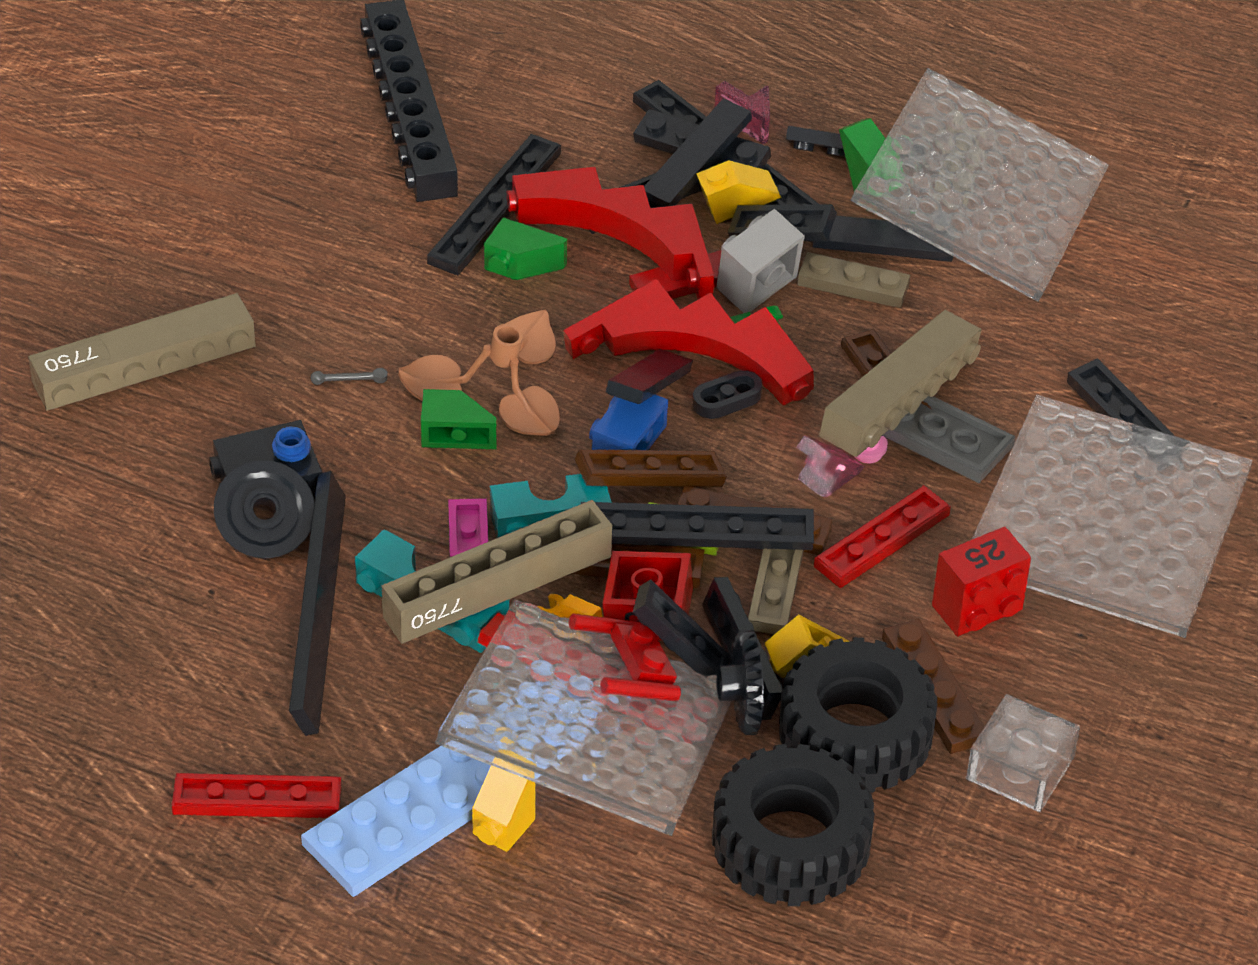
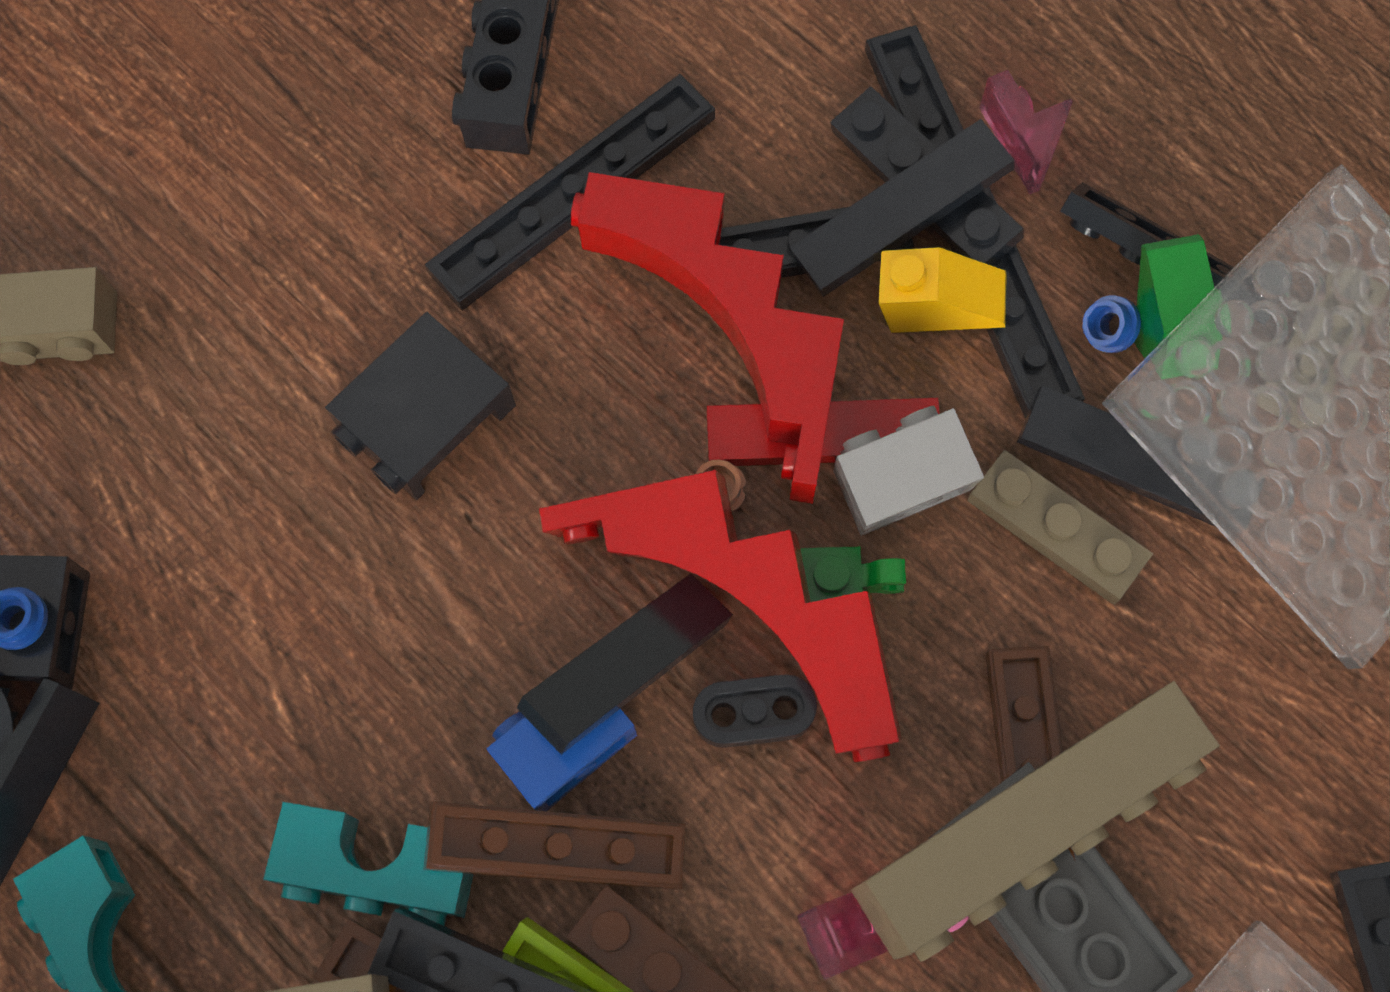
camera: 25 degrees right, 25 degrees up
dark grey hinge [310,368,388,385] -> none
nougat plant [398,309,560,436] -> none
green slope [421,389,497,449] -> none
dark pink plate [448,498,488,557] -> none
green slope [484,218,567,280] -> none
black plate [728,204,837,241] -> none
none -> black panel [325,312,516,500]
none -> blue plate [1082,295,1141,353]

